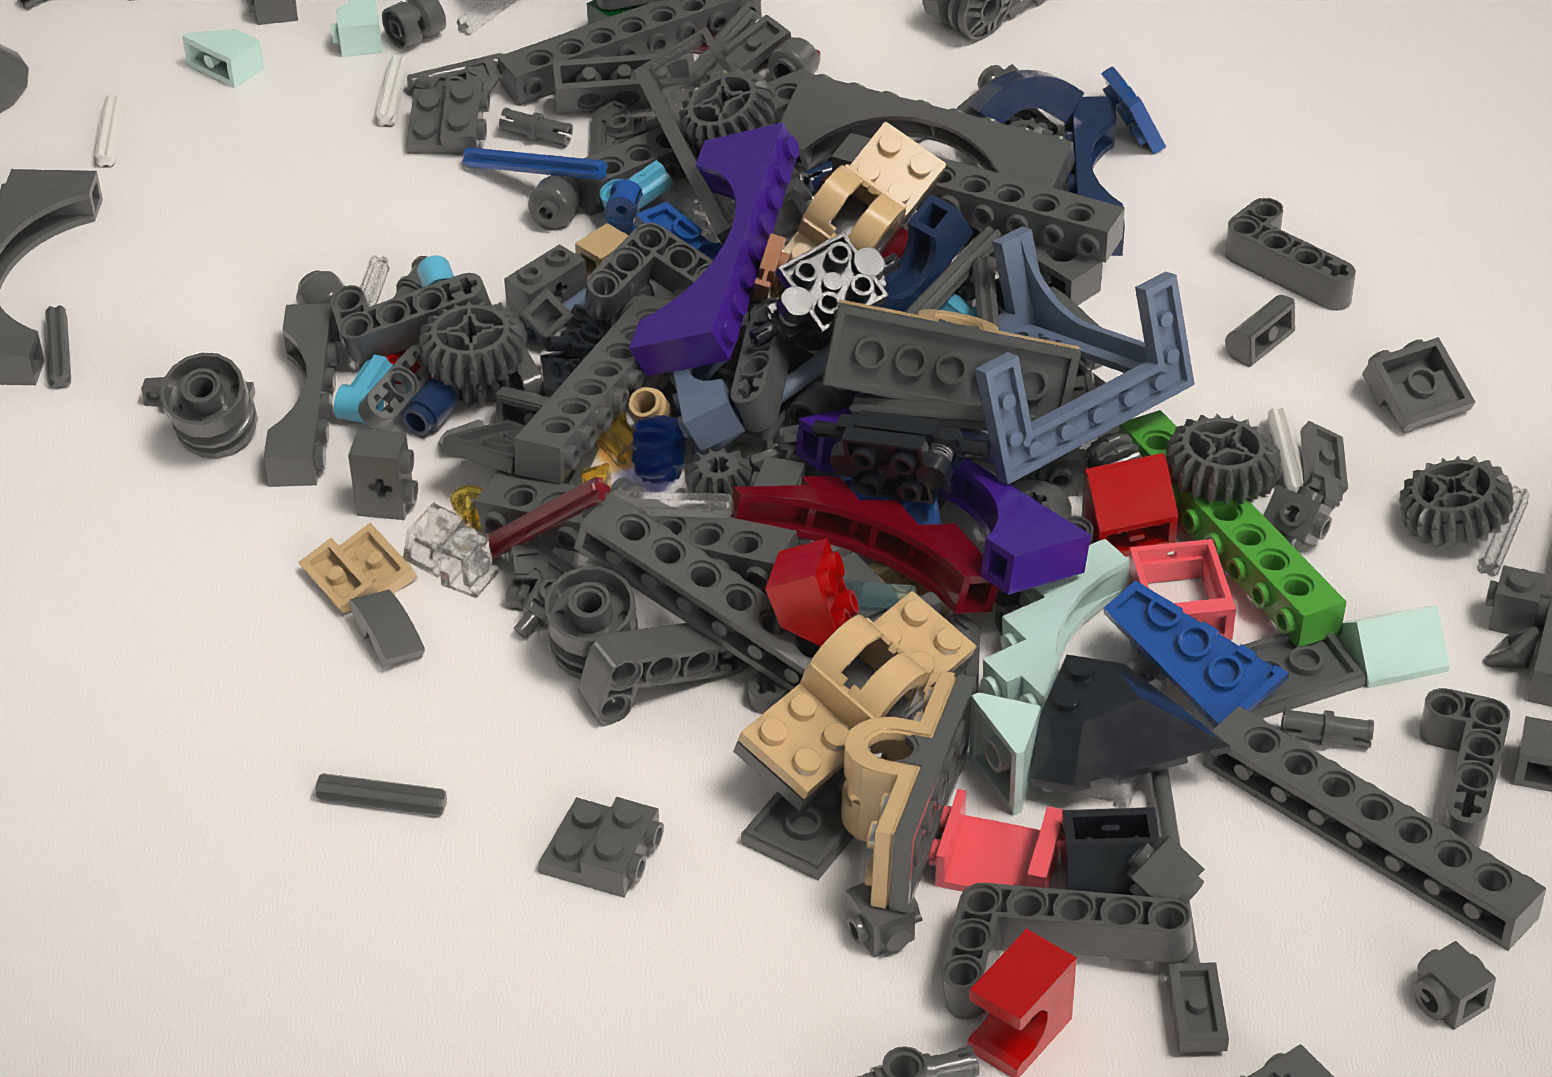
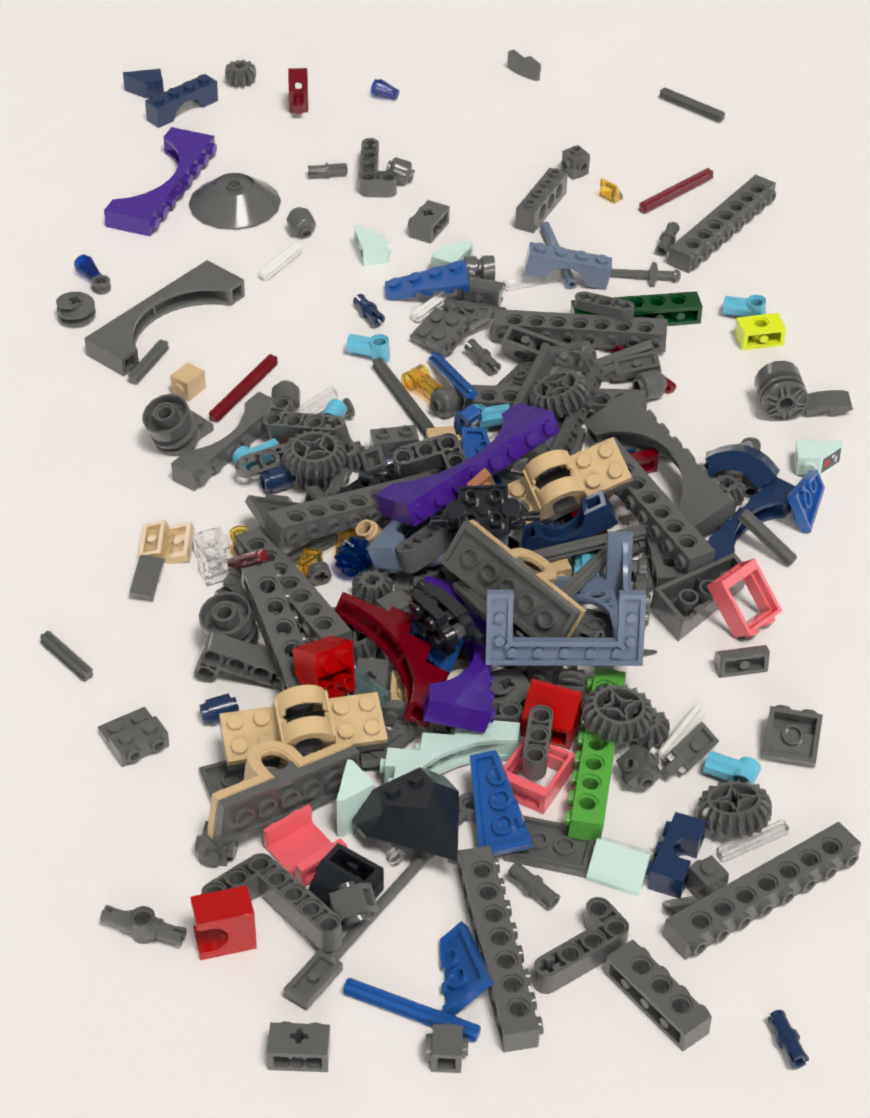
camera: 35 degrees right, 0 degrees up
dark grey brick [348,428,418,520] -> none
clear axle [612,490,733,519] -> none
dark grey beam [1225,198,1356,311] -> none
none -> tan brick [170,362,206,401]
none -> dark blue brick [199,693,239,725]
none -> dark red axle [209,354,278,422]
none -> dark grey head [286,207,316,238]
none -> blue axle [343,978,481,1042]
none -> medium azure piece [346,333,390,362]
none -> dark blue pin [353,294,385,326]
none -> dark grey axle [373,357,435,437]
none -> blue wing [385,259,471,300]
none -> clear yellow piece [401,364,444,401]
none -> blue wing [440,921,494,1016]
none -> dark grey hinge [457,276,505,307]
none -> dark grey beam [522,705,553,780]
none -> dark blue arch [646,812,707,898]
none -> dark grey wedge [650,553,745,642]
none -> medium azure piece [703,751,761,785]
none -> coral window [707,559,782,638]
none -> dark grey axle [738,509,797,566]
none -> light aqua slope [794,440,843,476]

